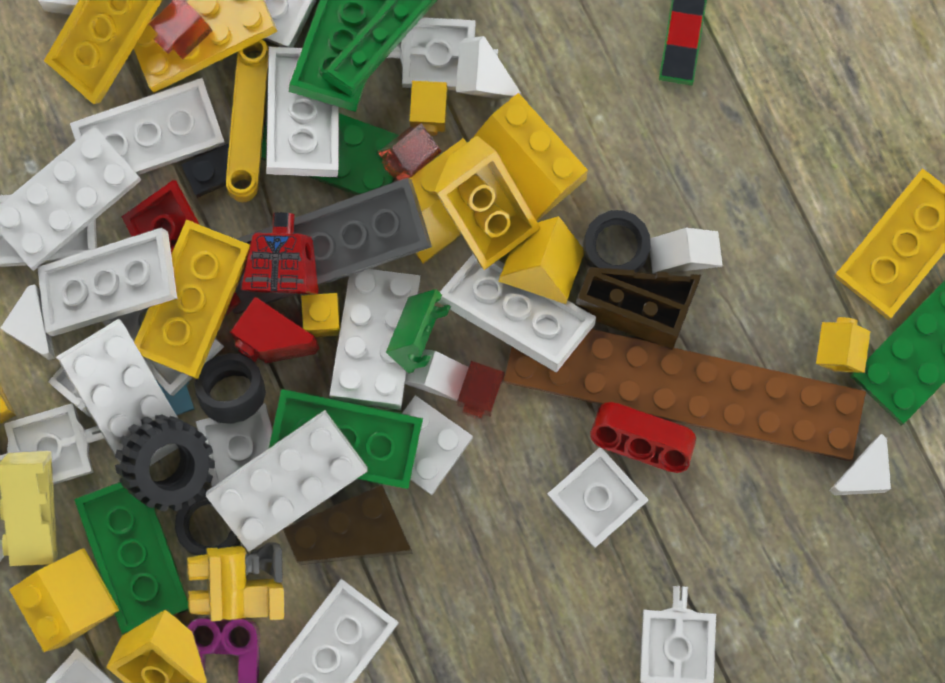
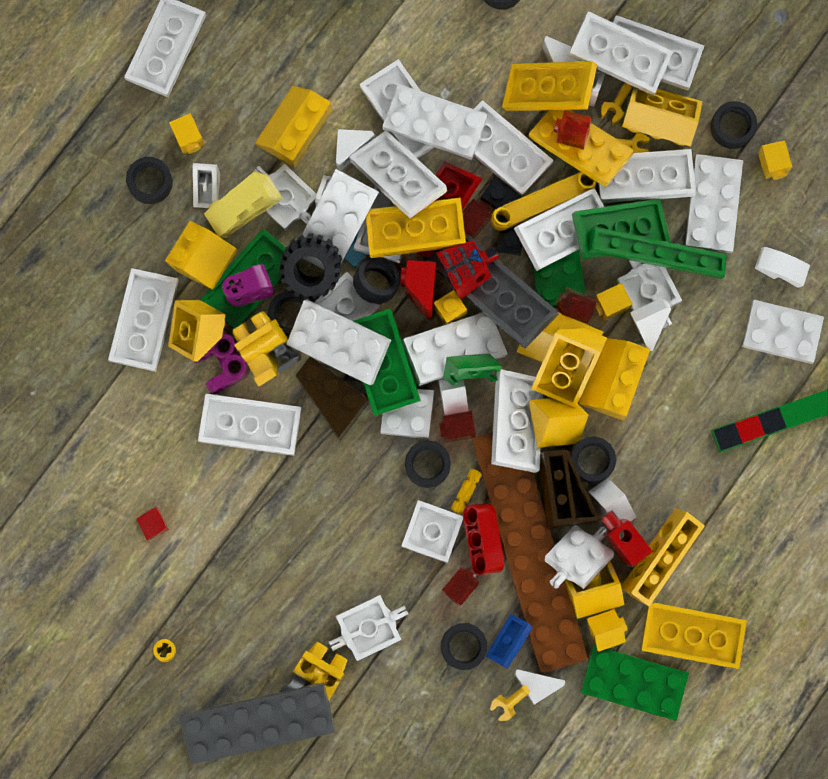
camera: 60 degrees right, 0 degrees up
none -> magenta piece [222,264,274,308]
none -> black tyre [405,440,451,488]
none -> black tyre [441,623,487,670]
none -> clear red brick [442,567,479,607]
none -> yellow axle [451,469,482,515]
none -> clear red brick [462,199,492,239]
none -> blue plate [486,614,533,669]
none -> yellow bar [490,685,530,721]
none -> black plate [497,229,522,256]
none -> white plate [545,525,614,589]
none -> yellow slope [565,561,625,619]
none -> red torso [601,510,653,567]
none -> yellow brick [621,508,705,607]

